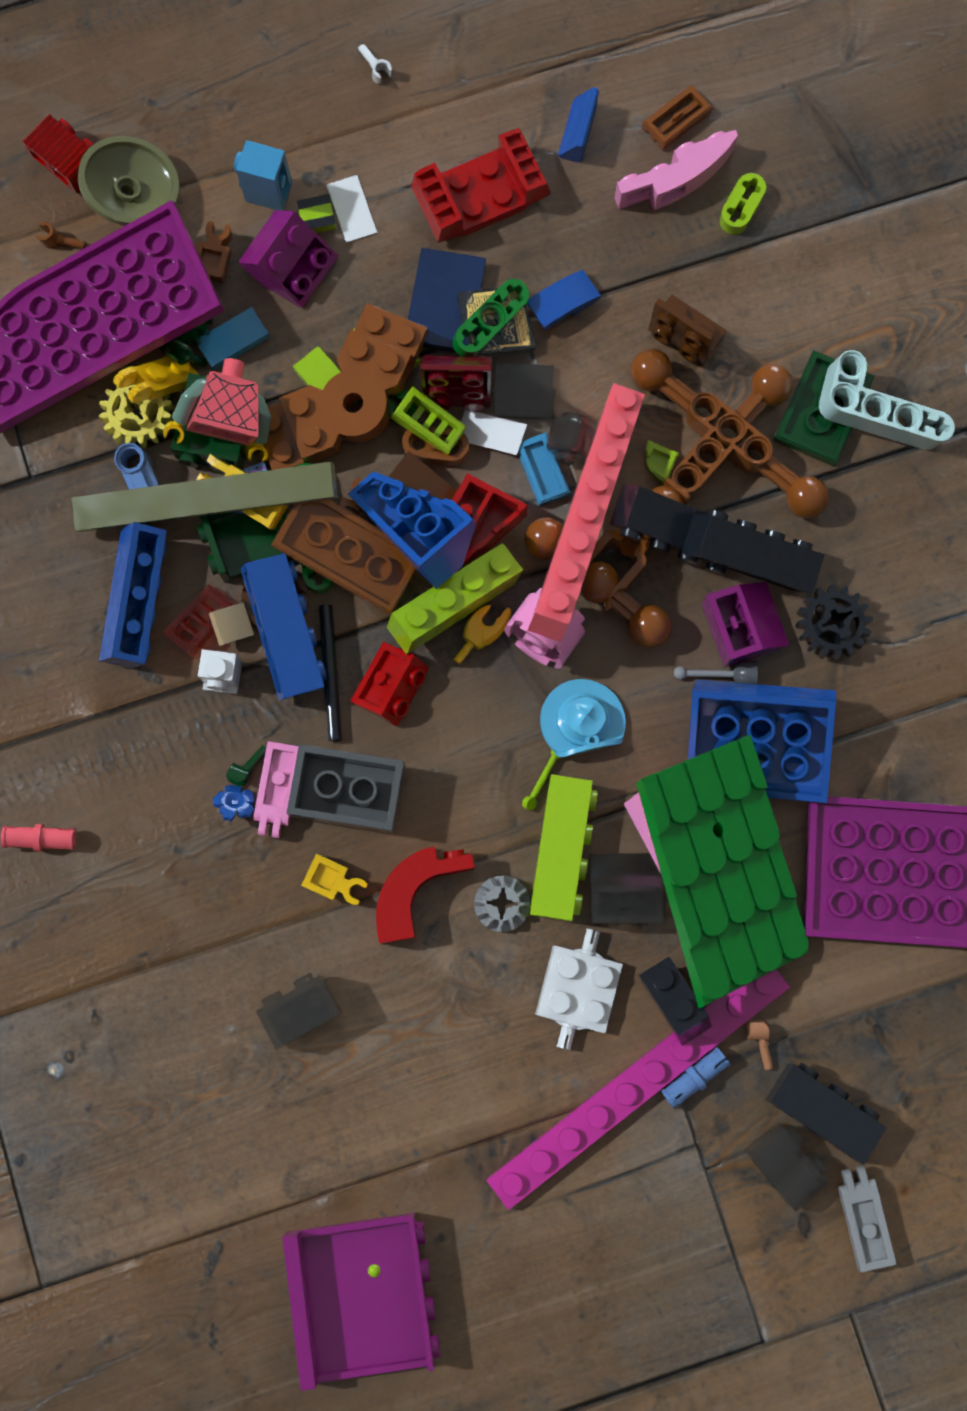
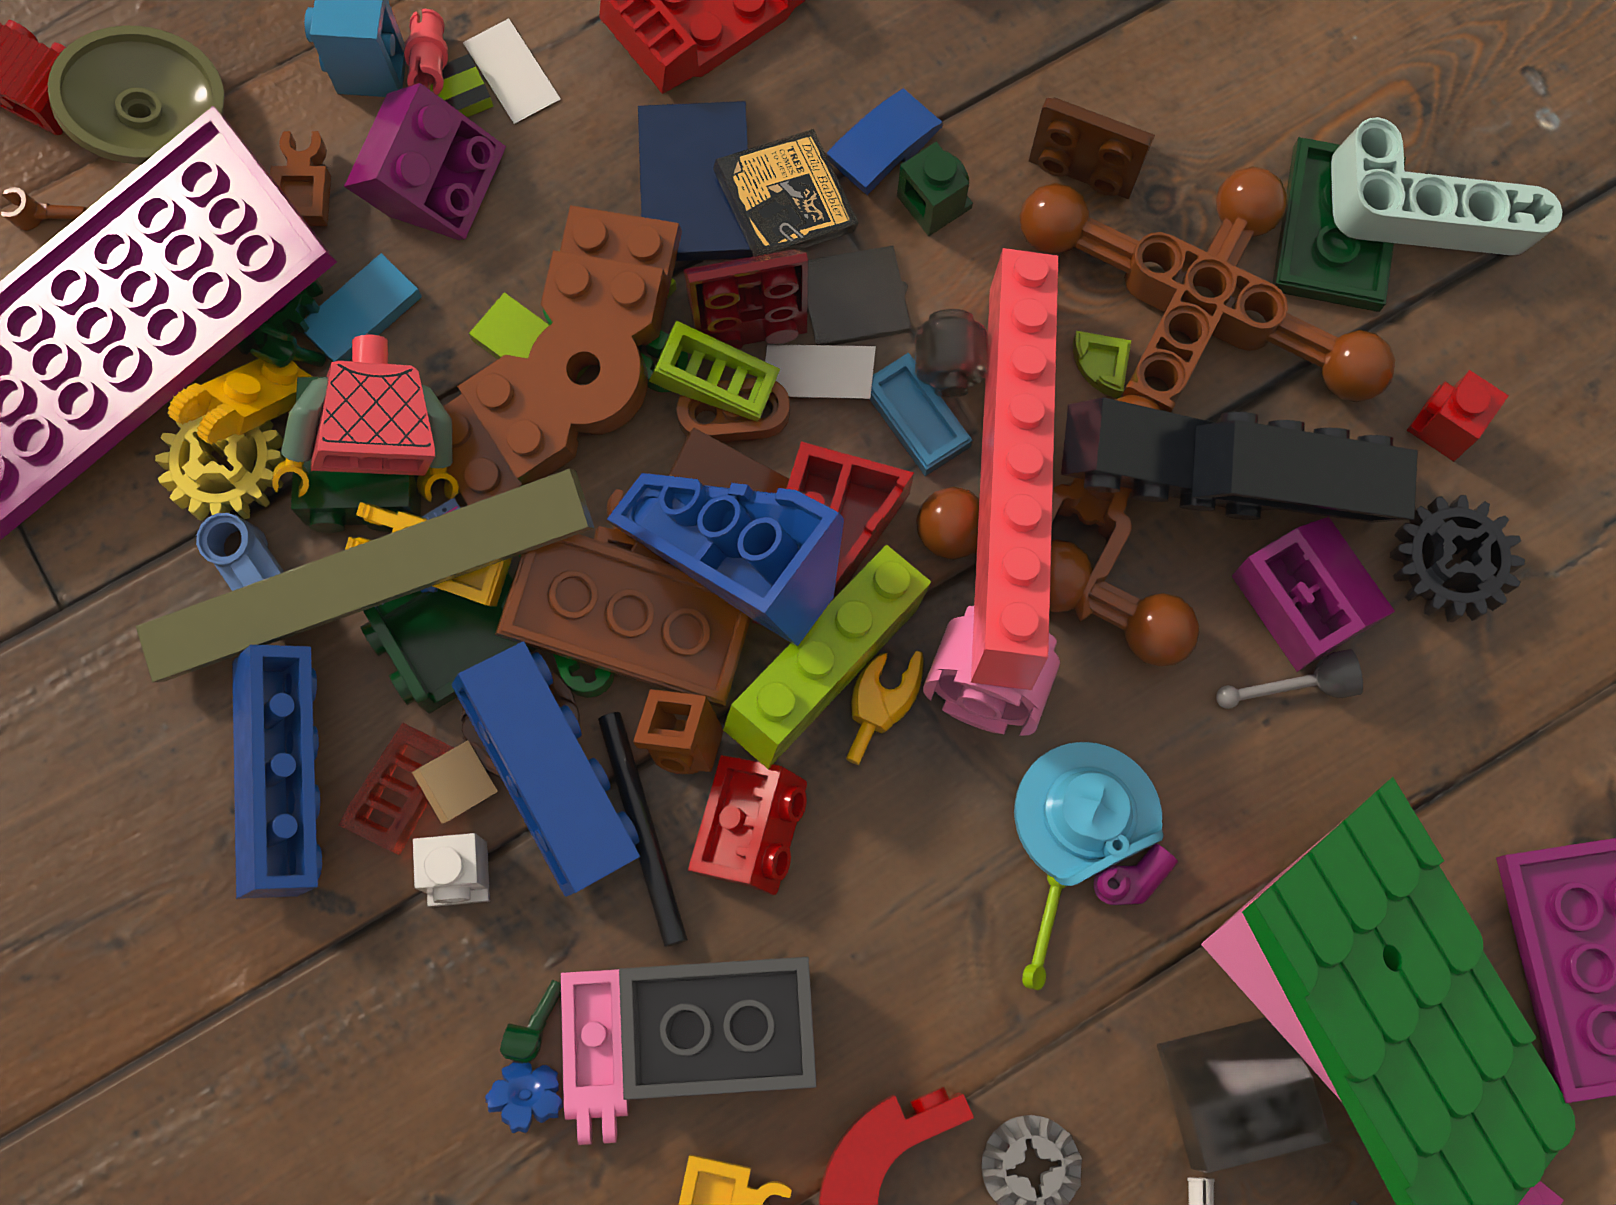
camera: 15 degrees left, 5 degrees down
green beam [452,279,529,357] -> none
lime brick [529,774,598,922] -> none
blue slope [688,679,836,803] -> none
none -> coral pin [404,8,448,95]
none -> dark orange brick [633,689,723,774]
none -> dark green brick [897,142,973,236]
none -> magenta arm [1093,843,1178,905]
none -> red brick [1407,370,1509,462]

